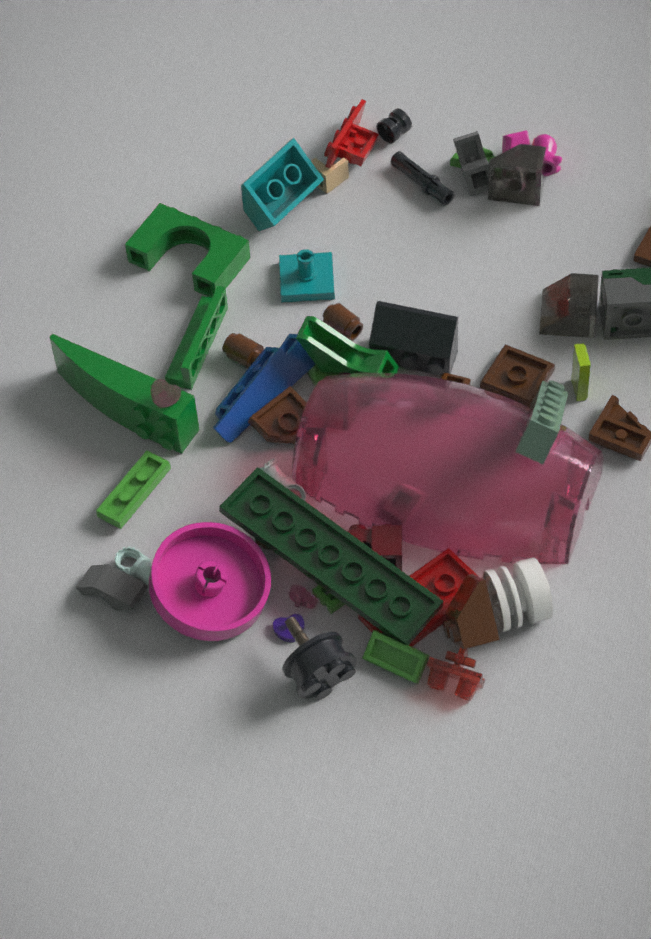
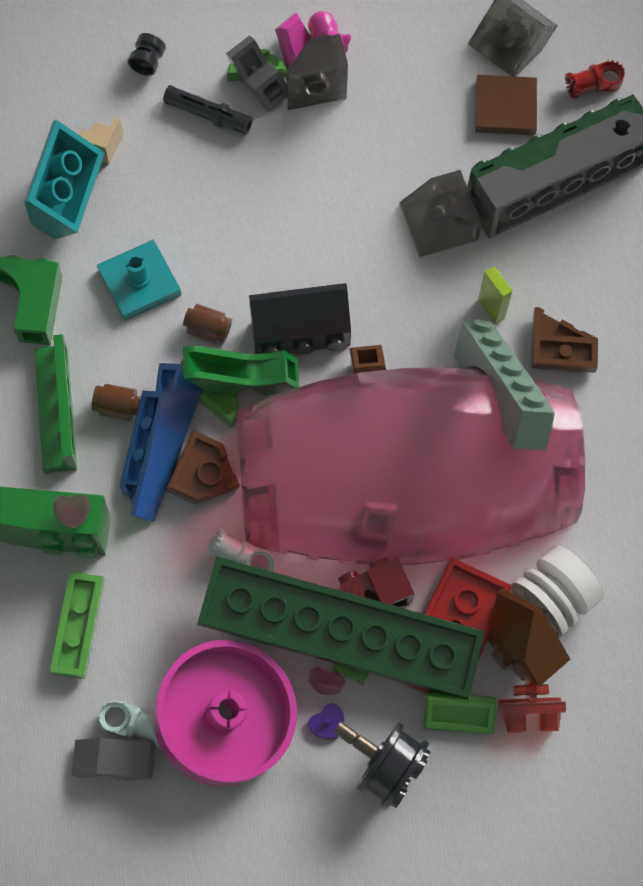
camera: 30 degrees left, 15 degrees up
red bracket [324,99,379,168] -> none
reddish brown tile [480,344,555,409] -> none

